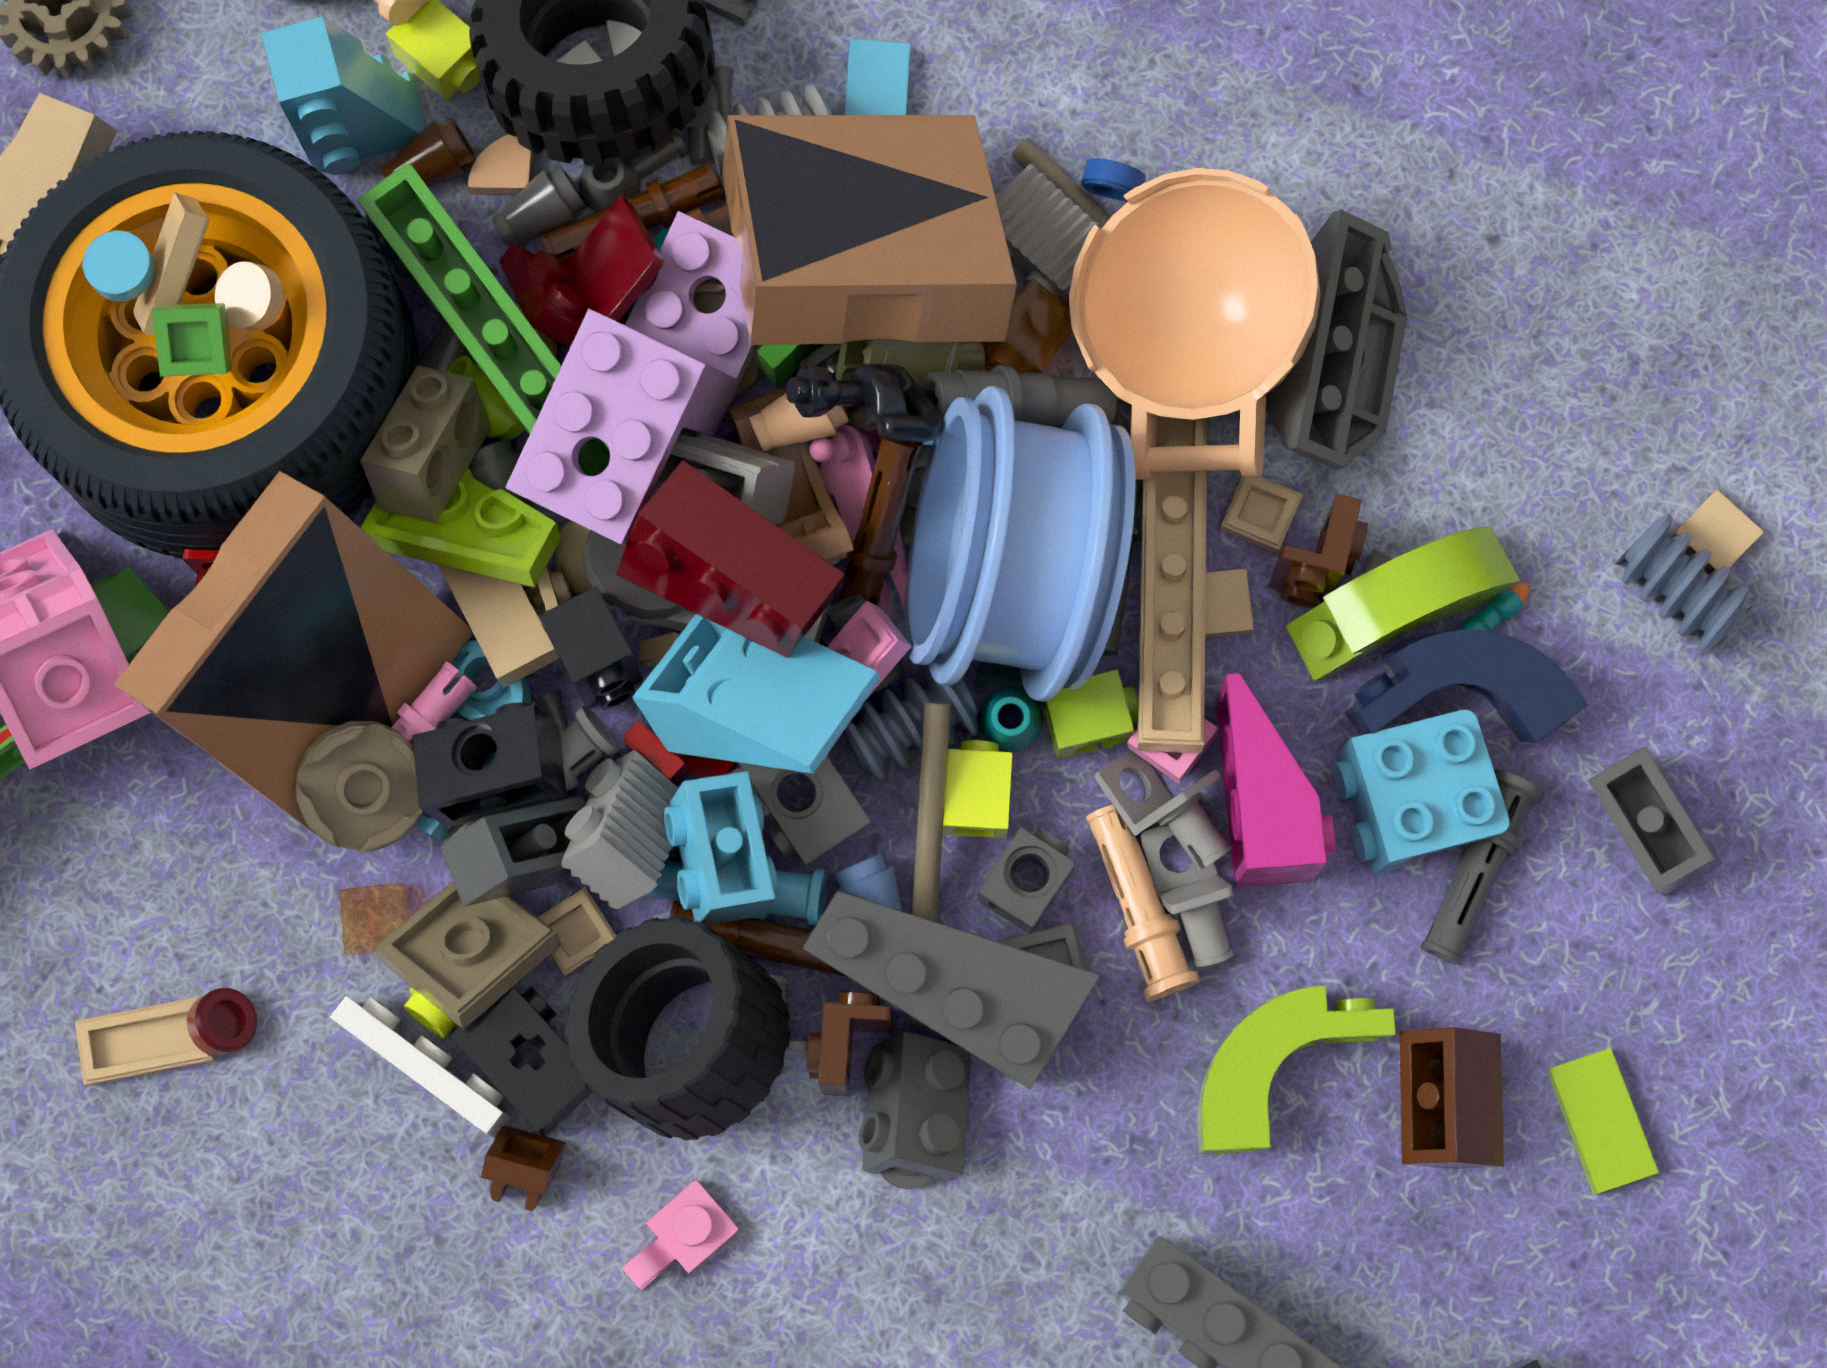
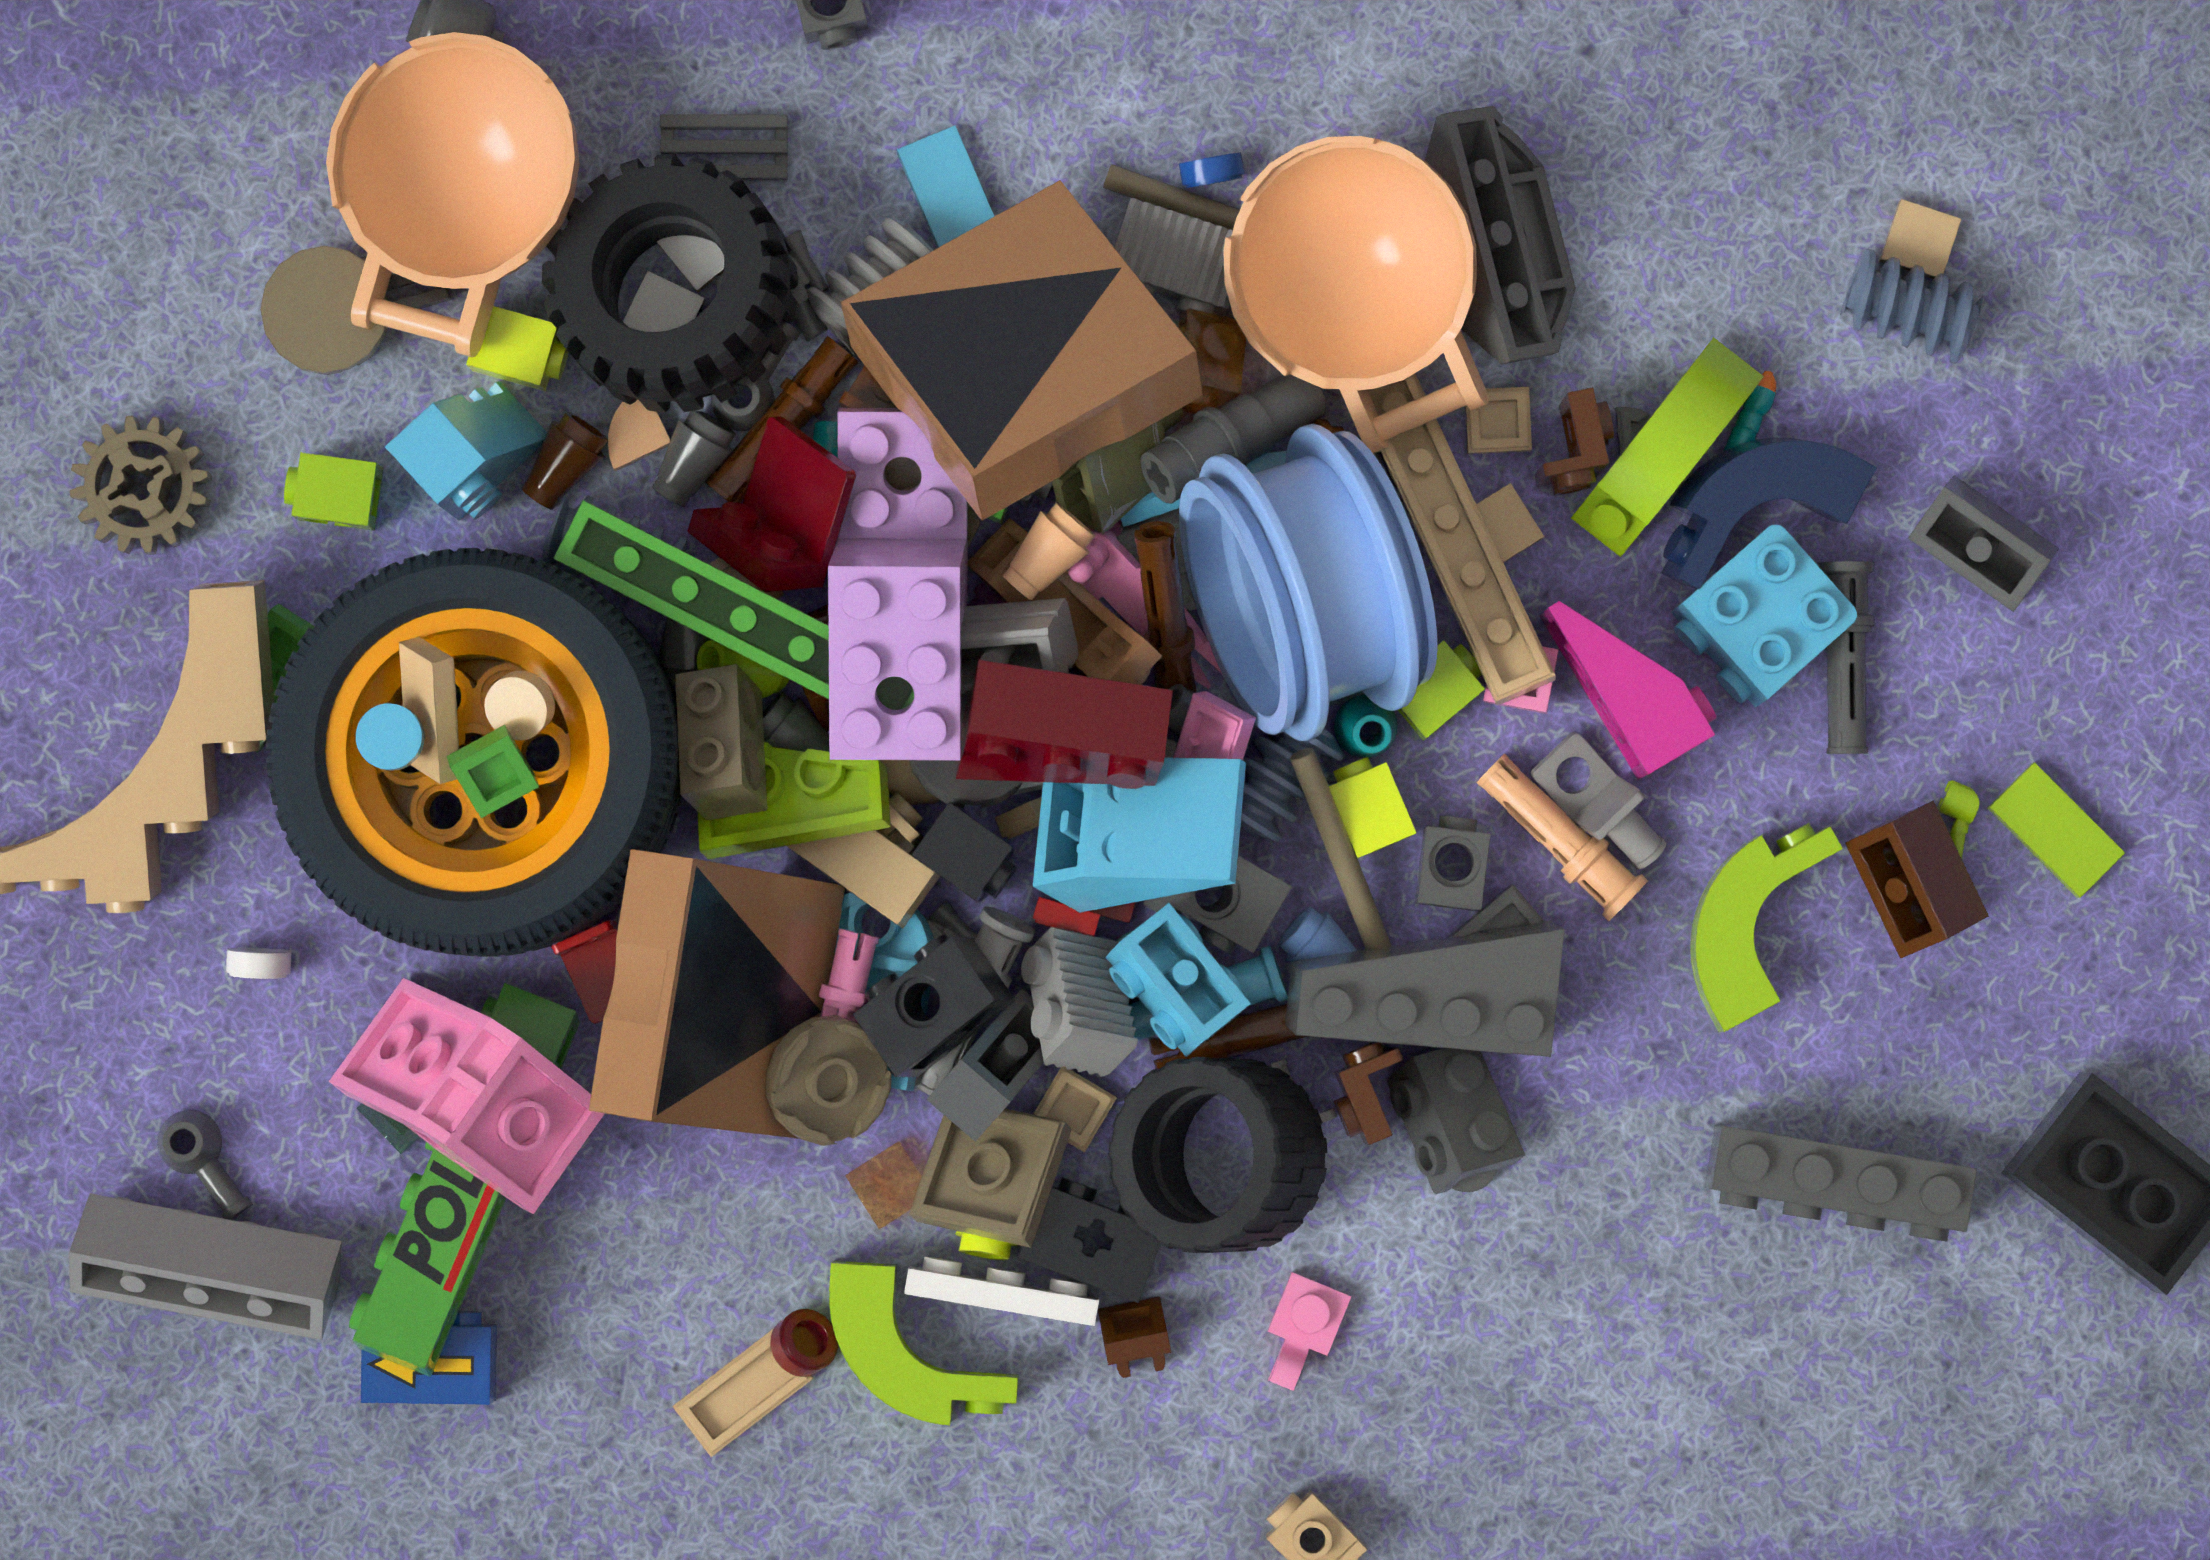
camera: 25 degrees left, 10 degrees up
black piece [786,363,943,442] -> none
light grey bracket [1095,750,1232,872] -> none
none -> lime brick [284,452,384,531]
none -> lime arch [829,1261,1019,1426]
none -> lime hand [1937,780,1980,859]

